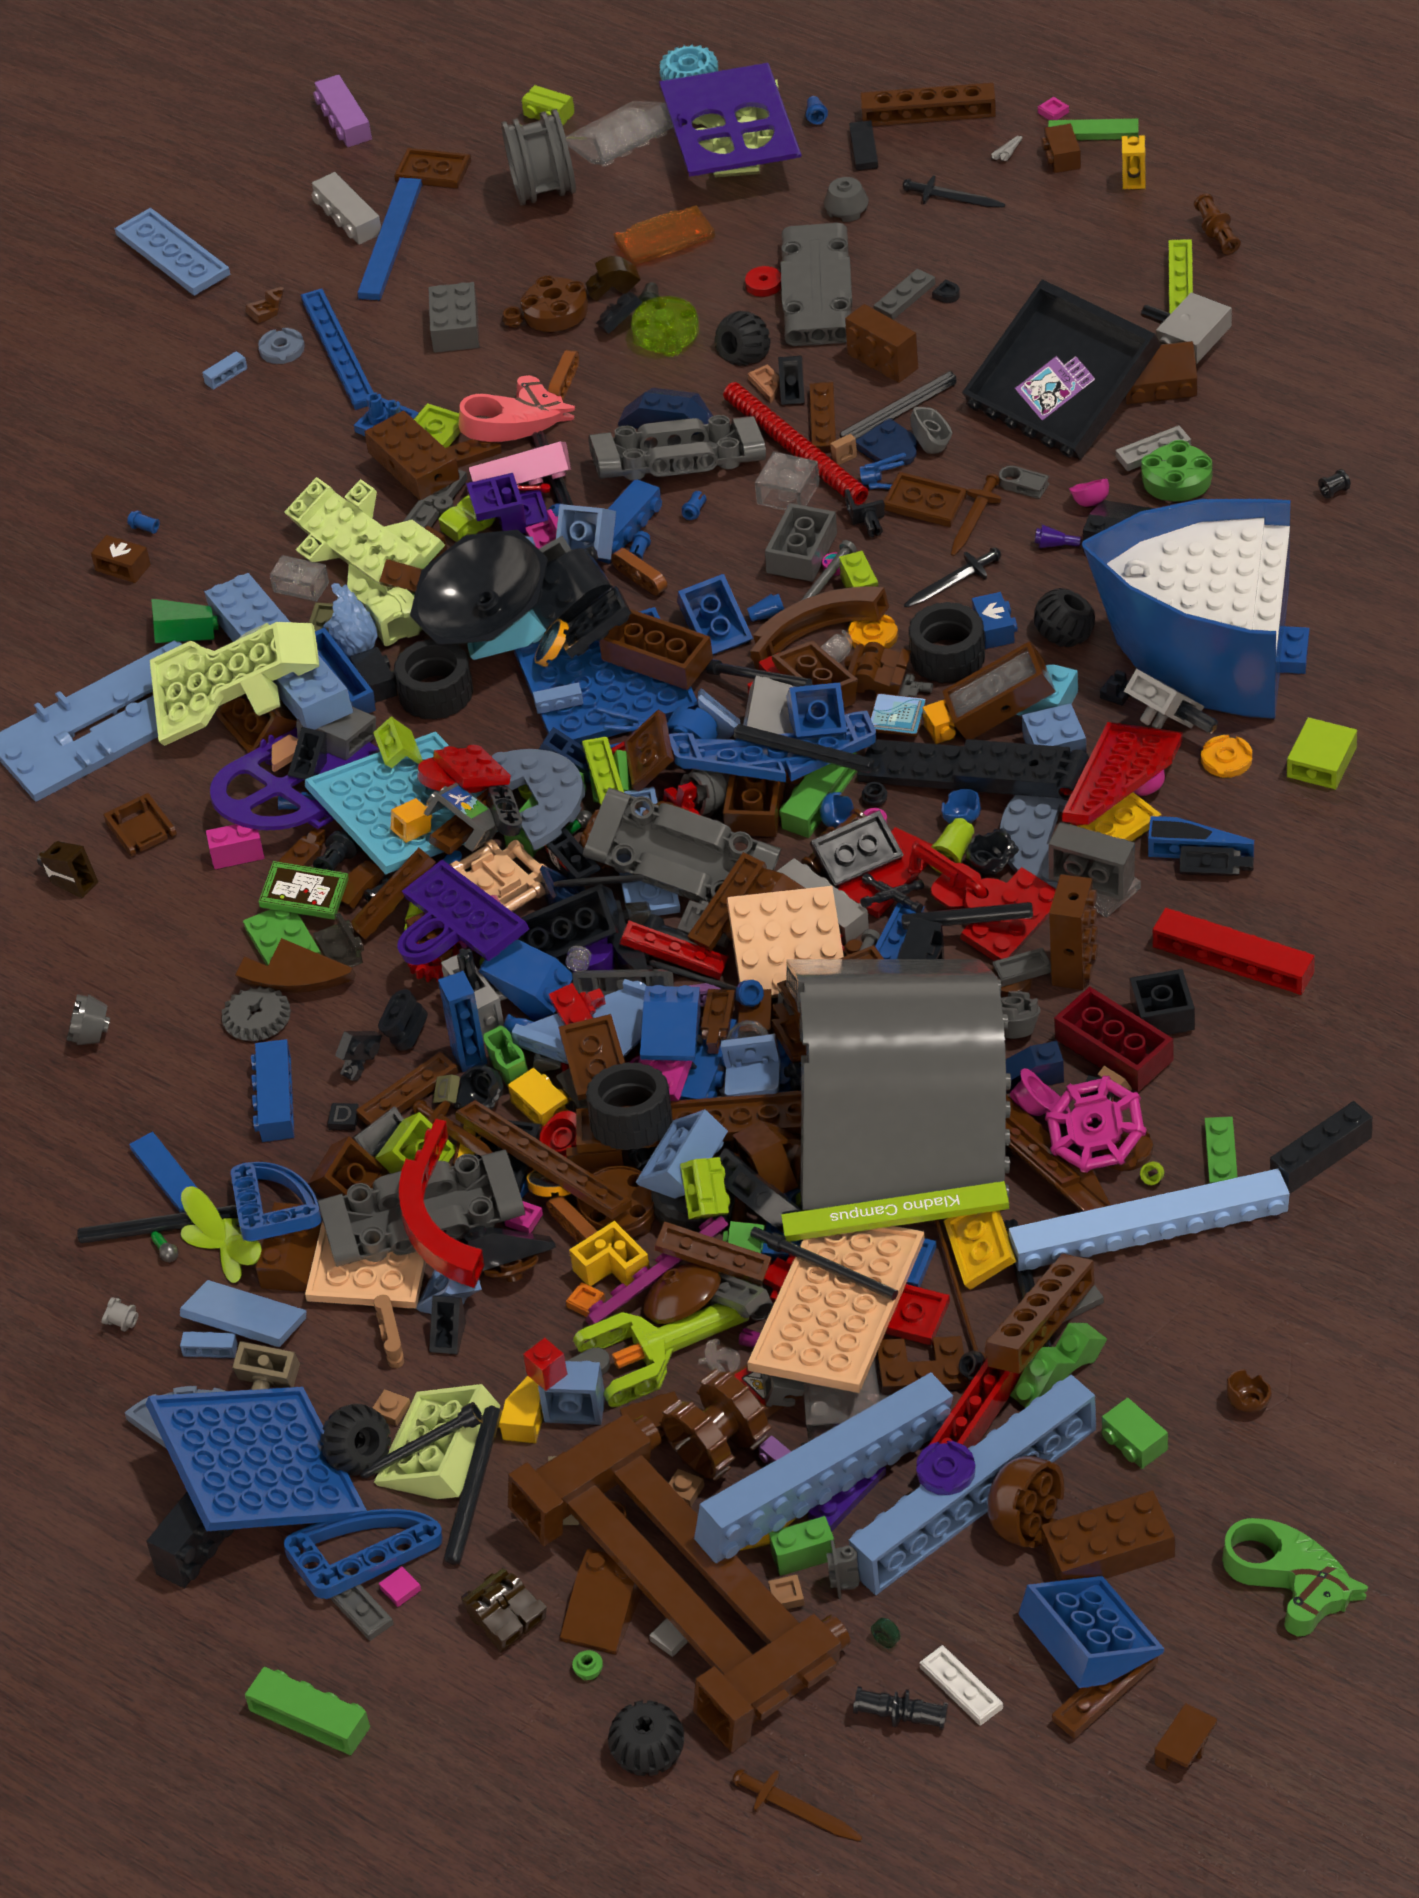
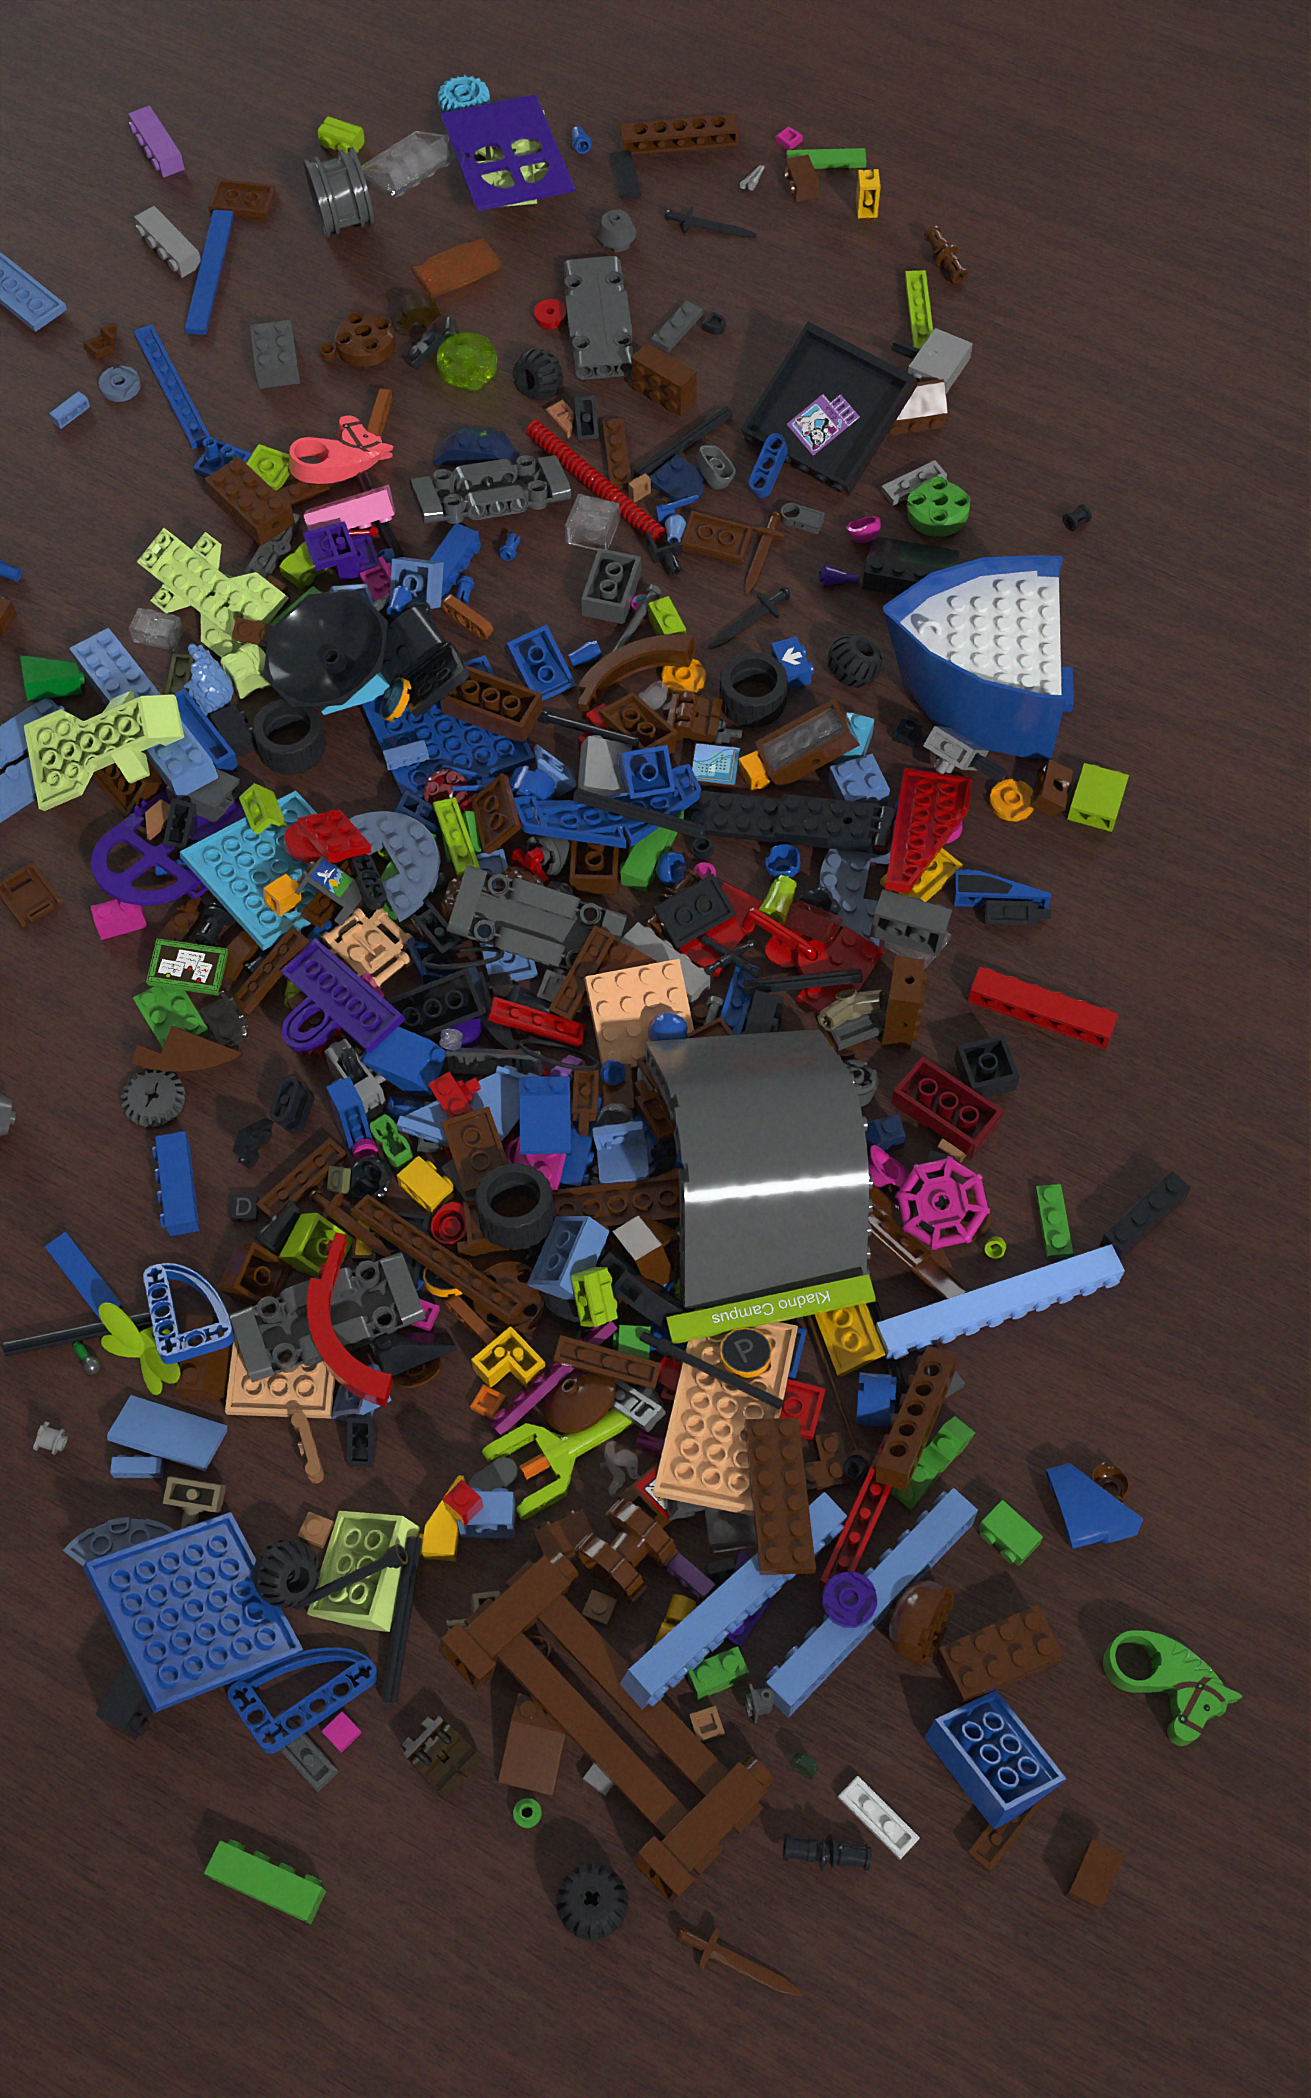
camera: 10 degrees left, 15 degrees up
none -> dark pink tile [352,1139,378,1161]
none -> blue cone [387,586,412,618]
none -> dark red dish [423,769,469,806]
none -> blue hair [648,1012,688,1041]
none -> medium blue cone [665,514,686,545]
none -> black tile [720,1327,772,1378]
none -> reddish brown plate [744,1418,816,1575]
none -> blue beam [749,433,788,499]
none -> clear red brick [784,901,843,944]
none -> dark tan piece [817,989,887,1031]
none -> blue brick [856,1372,897,1428]
none -> reddish brown brick [1030,759,1073,818]
none -> blue panel [1046,1463,1143,1549]

